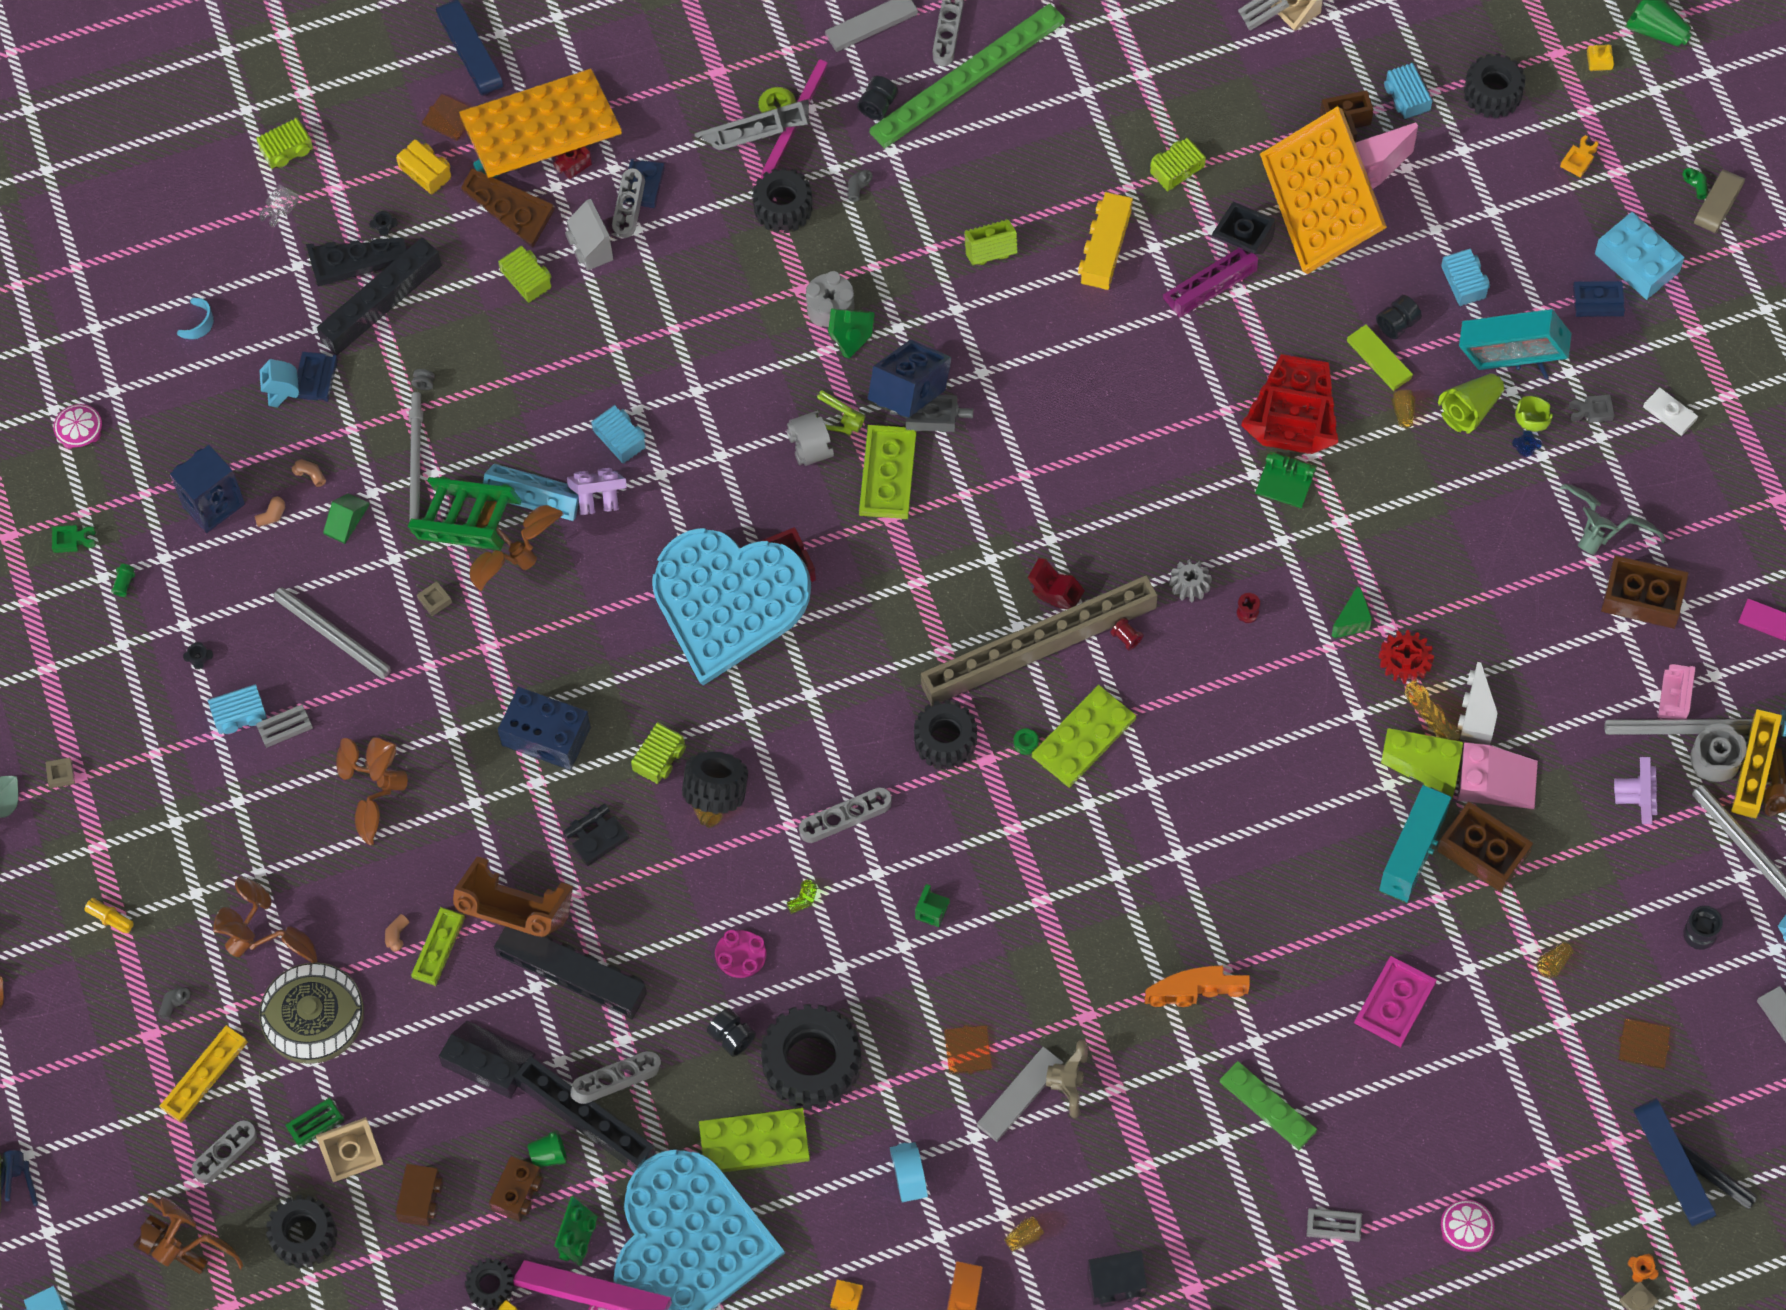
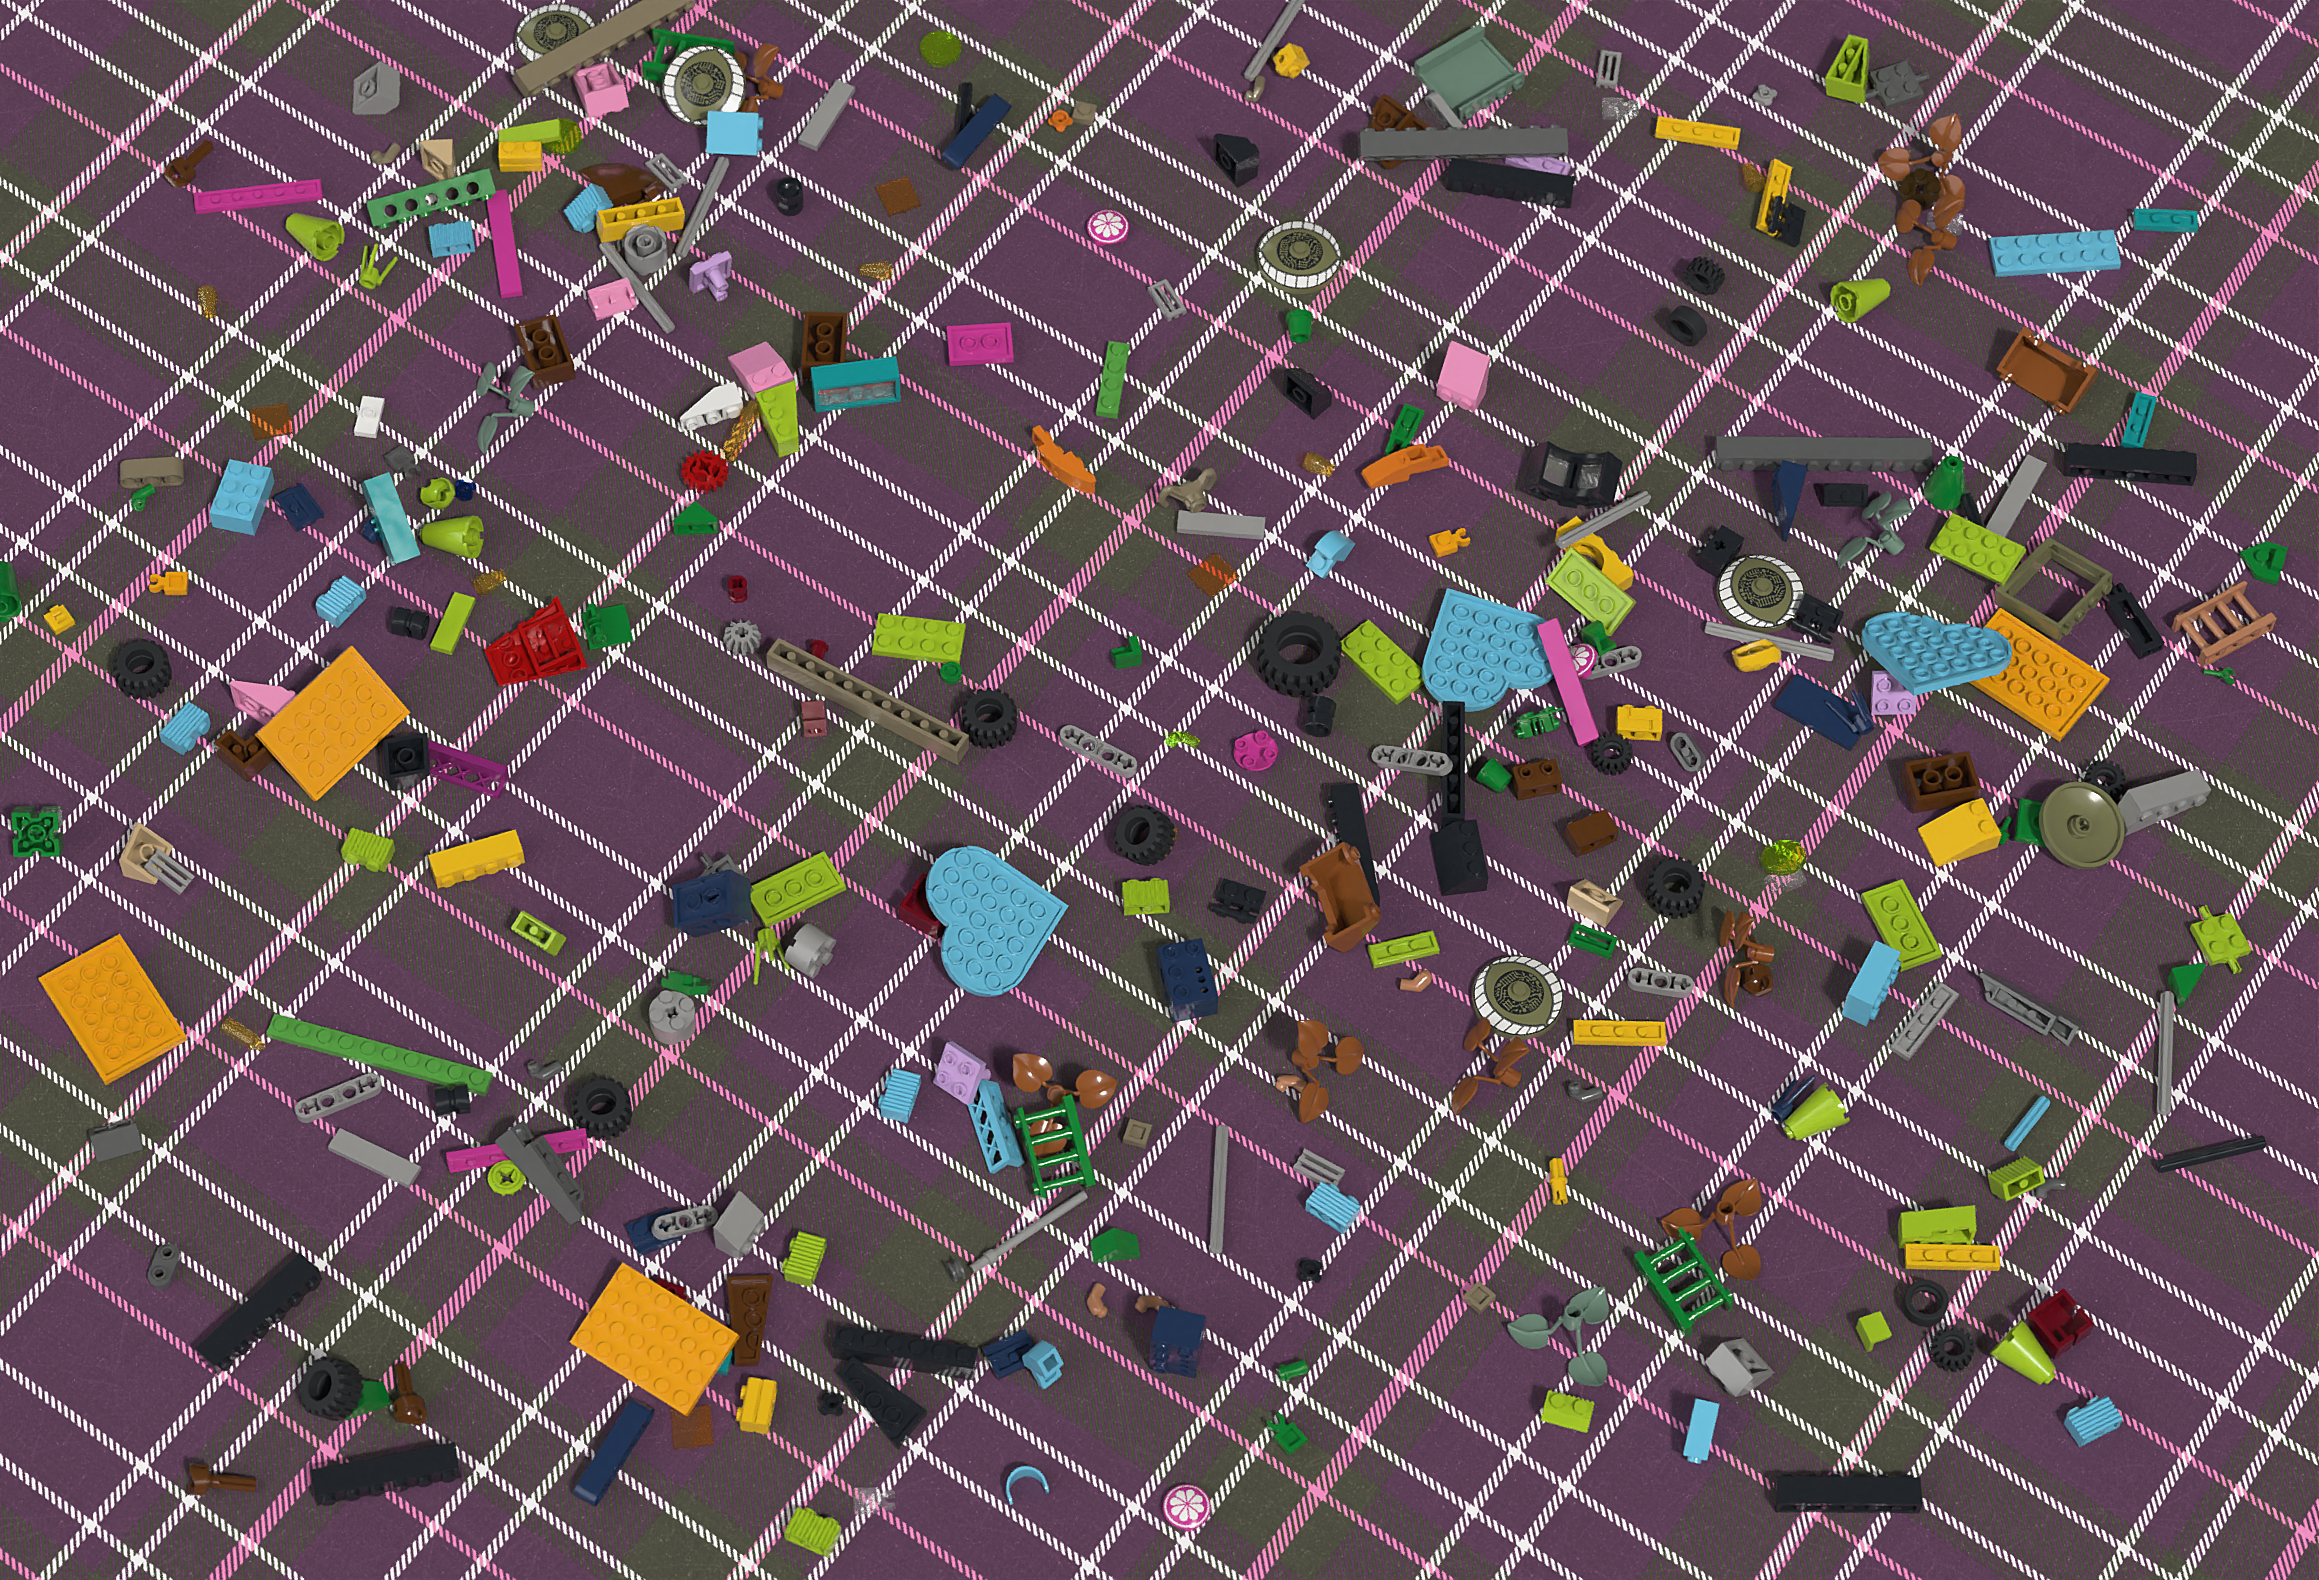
camera: 130 degrees left, 5 degrees down
none -> clear orange piece [249,403,292,441]

